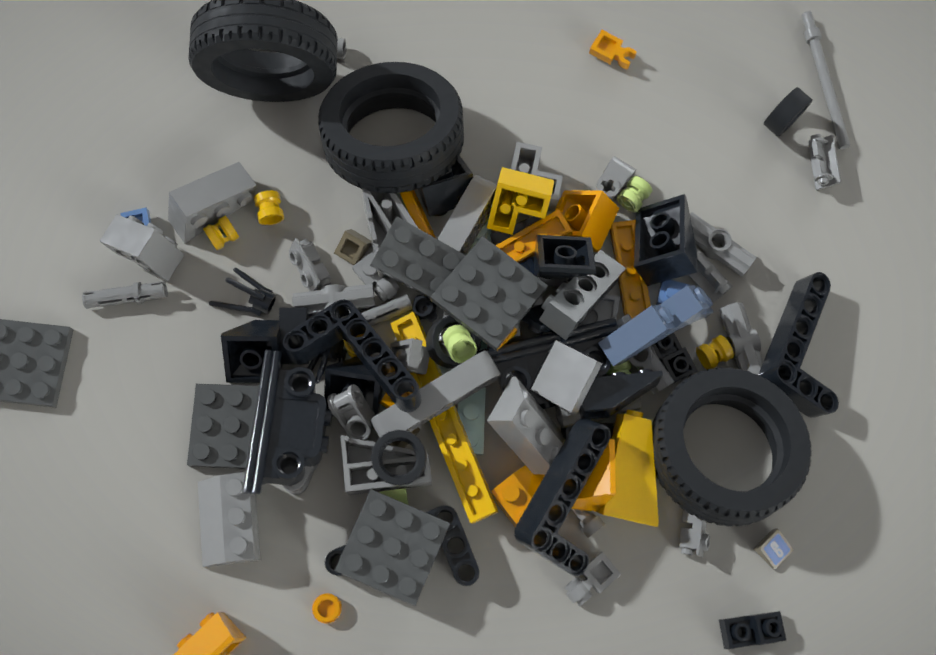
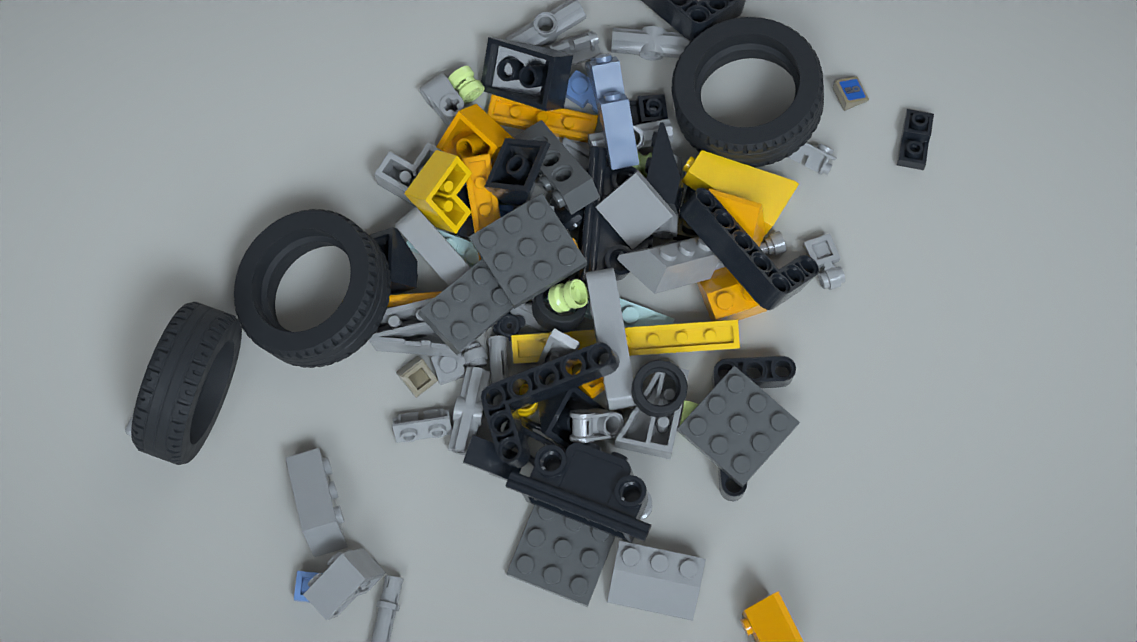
camera: 65 degrees left, 0 degrees up
yellow wheel [203,215,240,251] -> none
black plant [209,267,277,317] -> none
black slope [221,320,282,383] -> none
yellow wheel [254,190,284,225] -> none
light orange tile [312,594,342,623] -> none
light orange plate [589,30,637,69] -> none
yellow wheel [696,335,734,370] -> none

